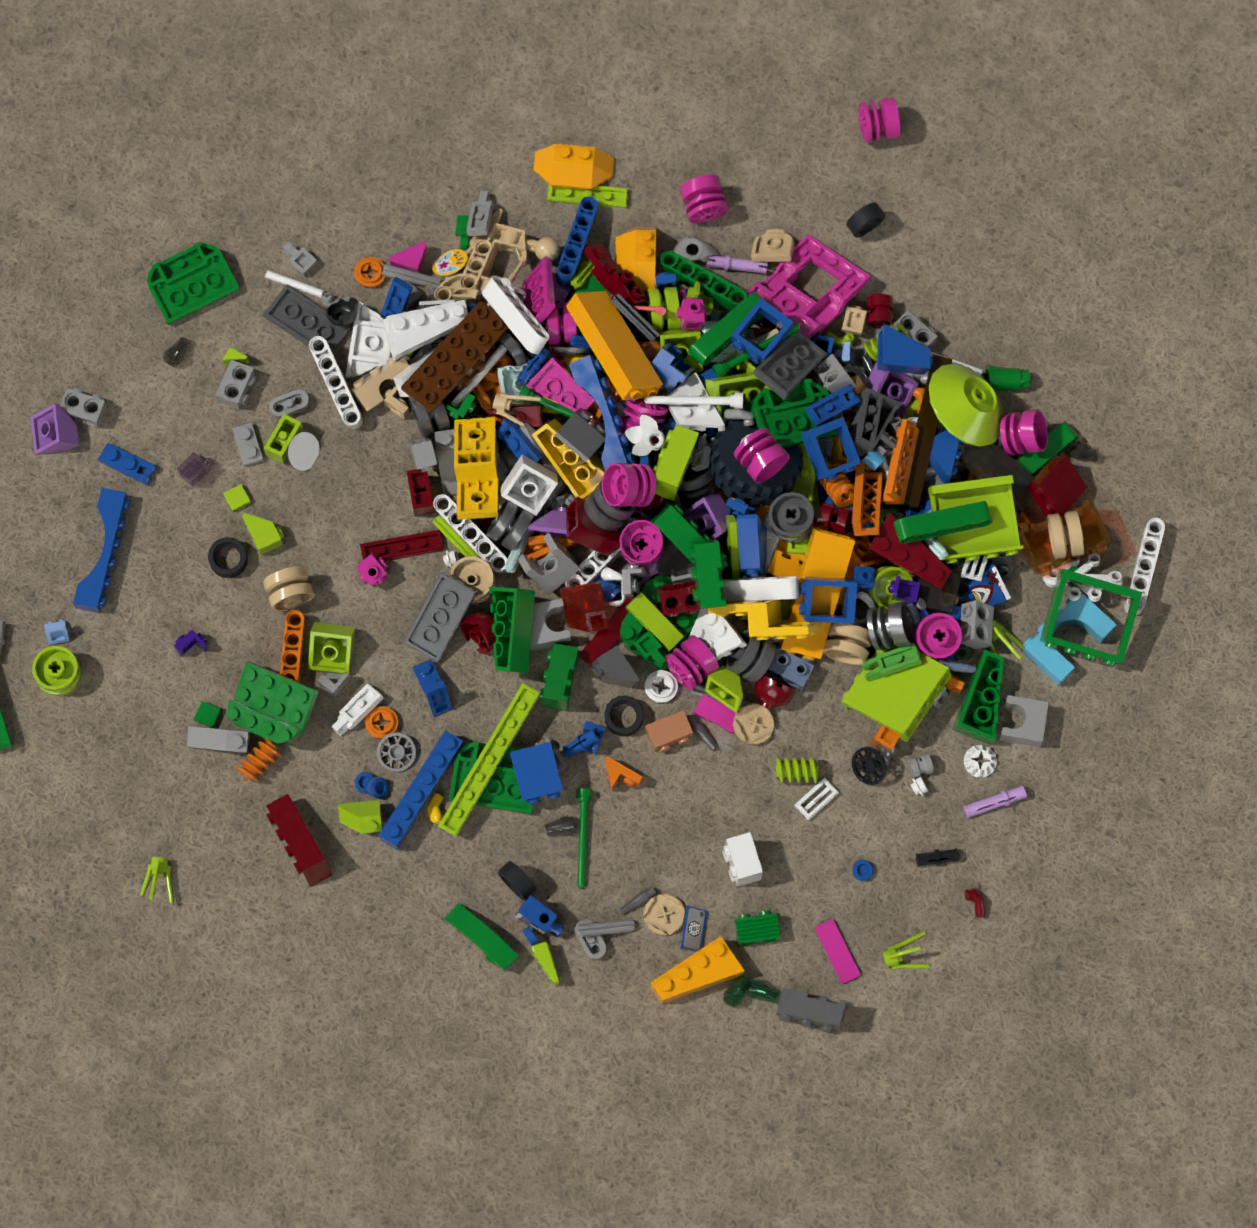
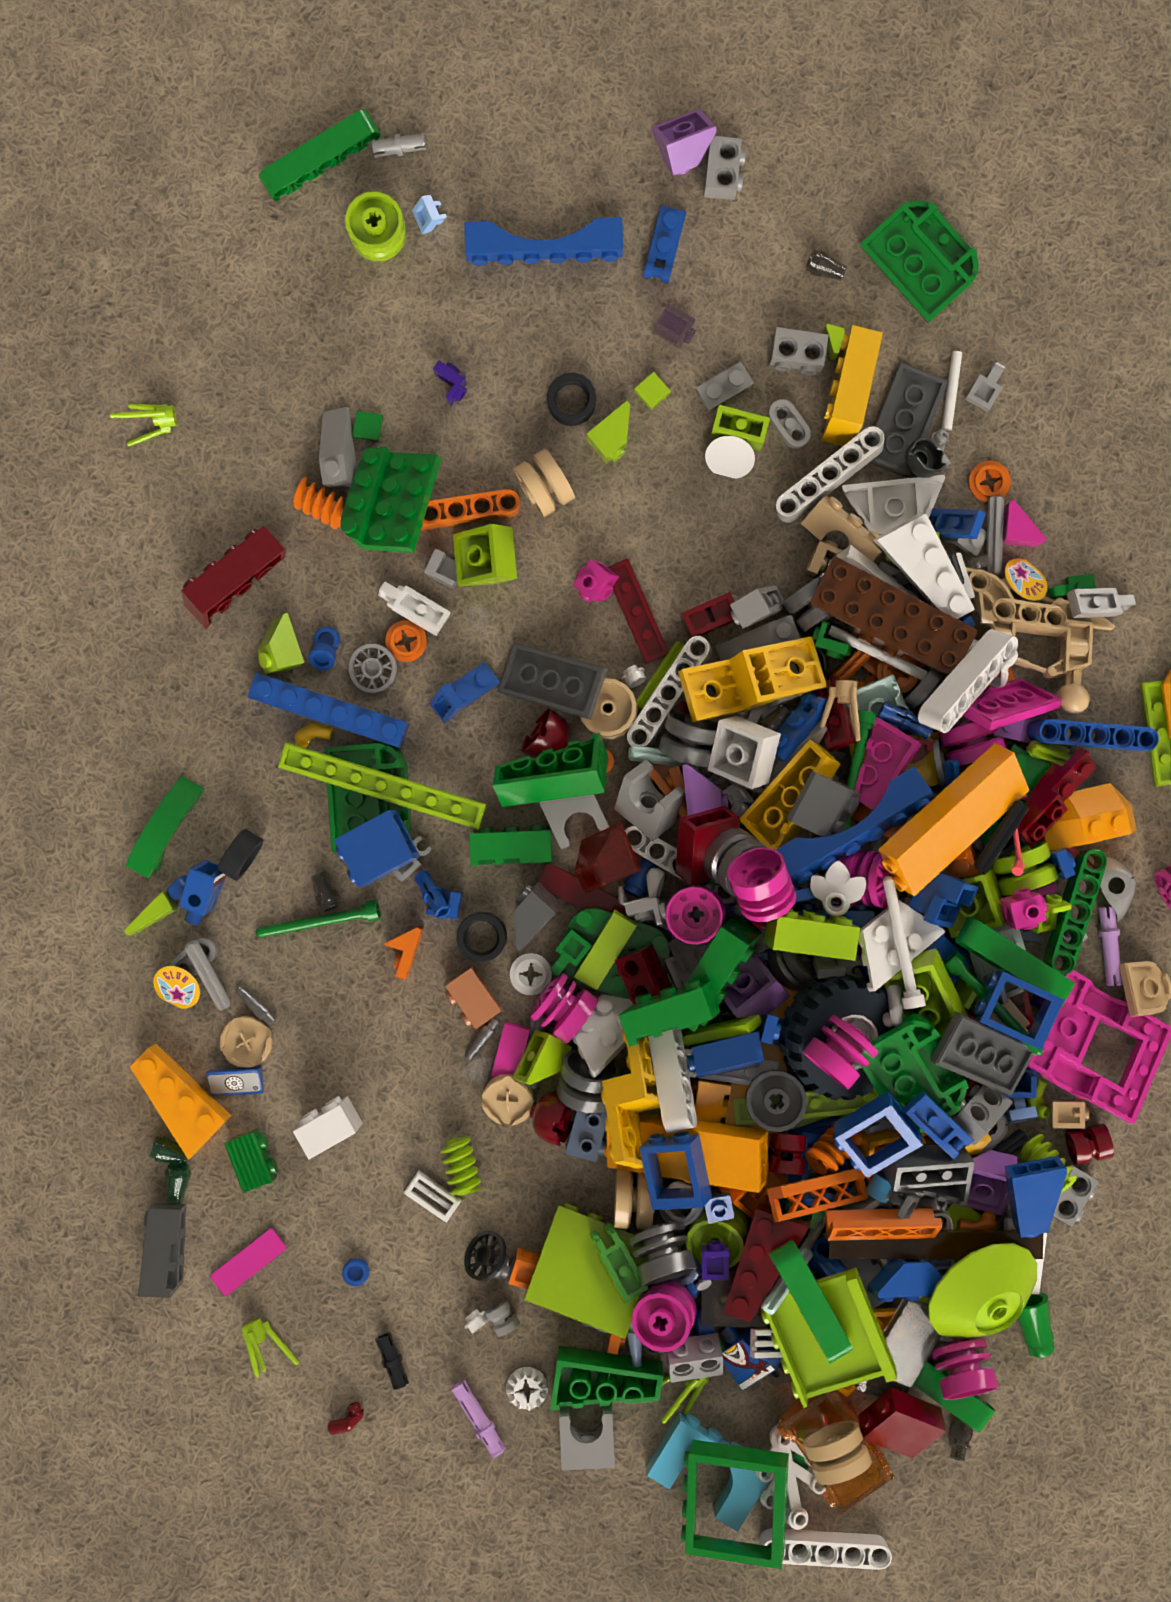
camera: 80 degrees right, 15 degrees up
none -> sticker [153,966,200,1009]
none -> yellow wedge [821,325,883,446]

